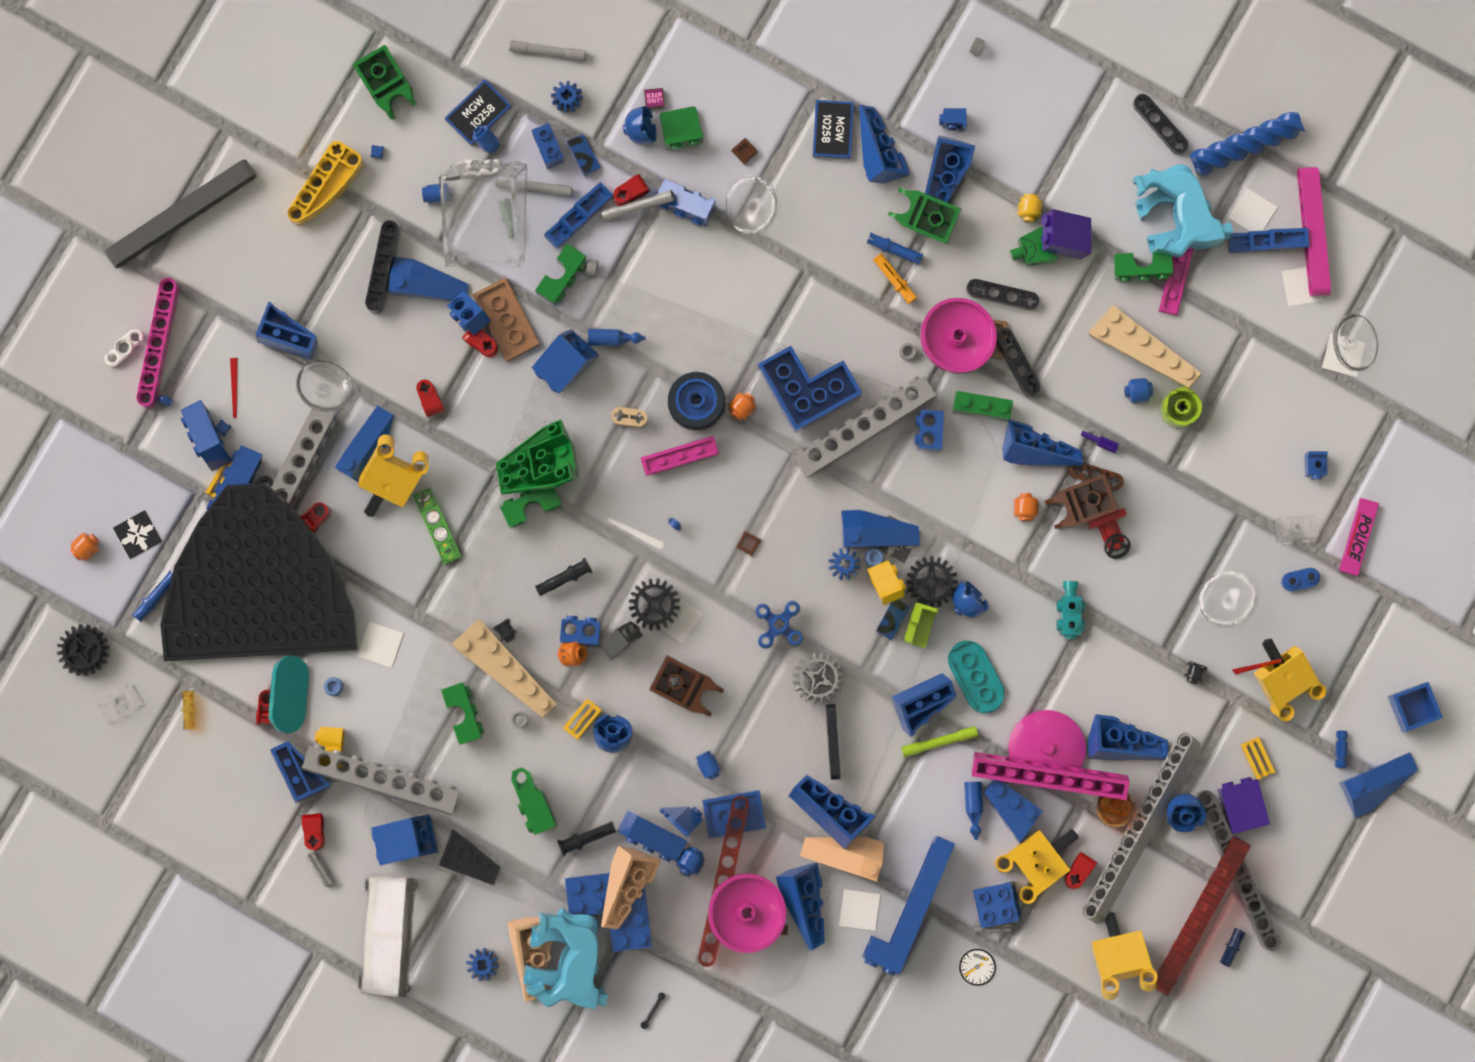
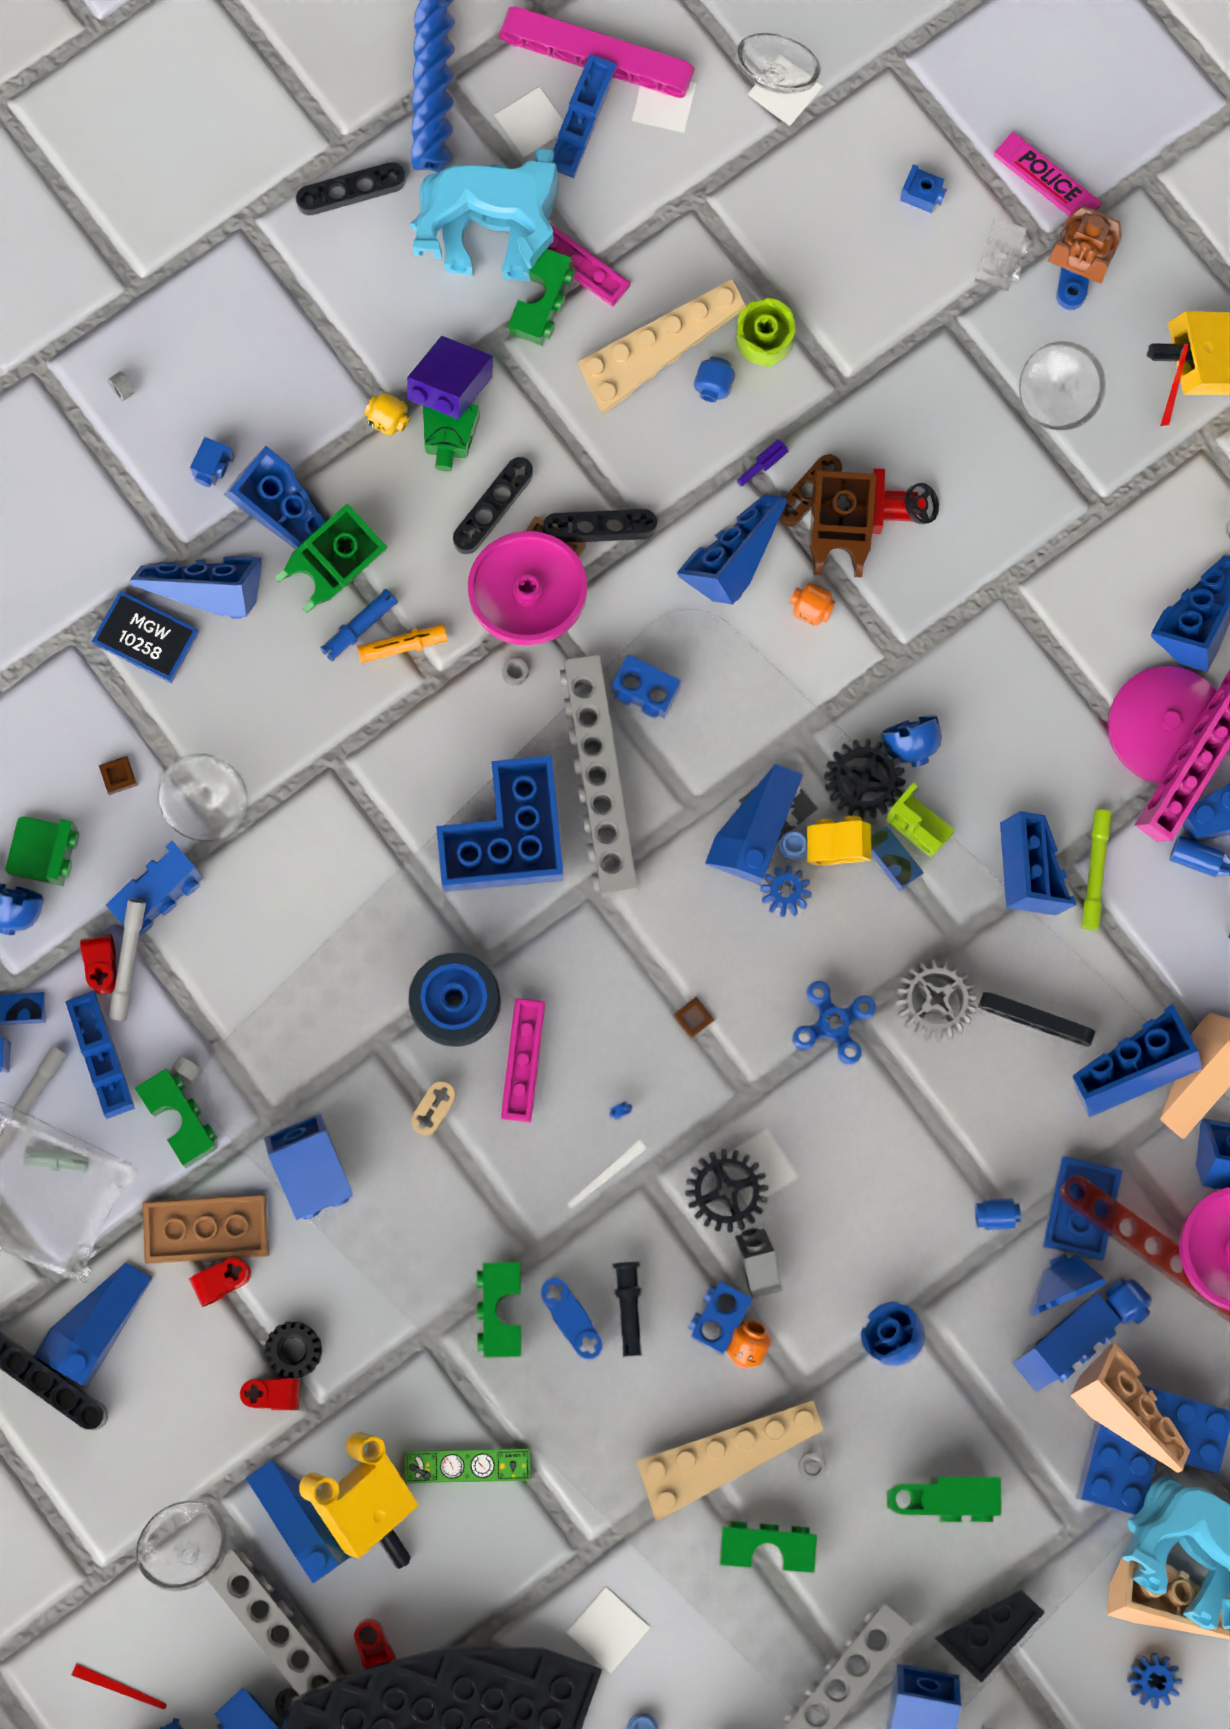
camera: 65 degrees left, 5 degrees down
blue wedge [255,301,318,360] -> none
blue brick [447,291,491,335] -> none
black brick [493,618,518,643] -> none
green wedge [496,419,579,495] -> none
black pin [557,821,617,856] -> none
yellow tile [563,698,602,740] -> none
blue wheel [588,329,646,346] -> none
reddish brown brick [649,655,724,717] -> none
orange head [728,392,757,421] -> none
teal tile [948,640,1005,713] -> none
green arch [952,391,1013,422] -> none
teal brick [1056,581,1085,639] -> none
black brick [1184,661,1208,685] -> none
none -> black tyre [264,1322,322,1379]
none -> blue piece [541,1278,602,1360]
none -> dark orange brick [1048,205,1122,284]

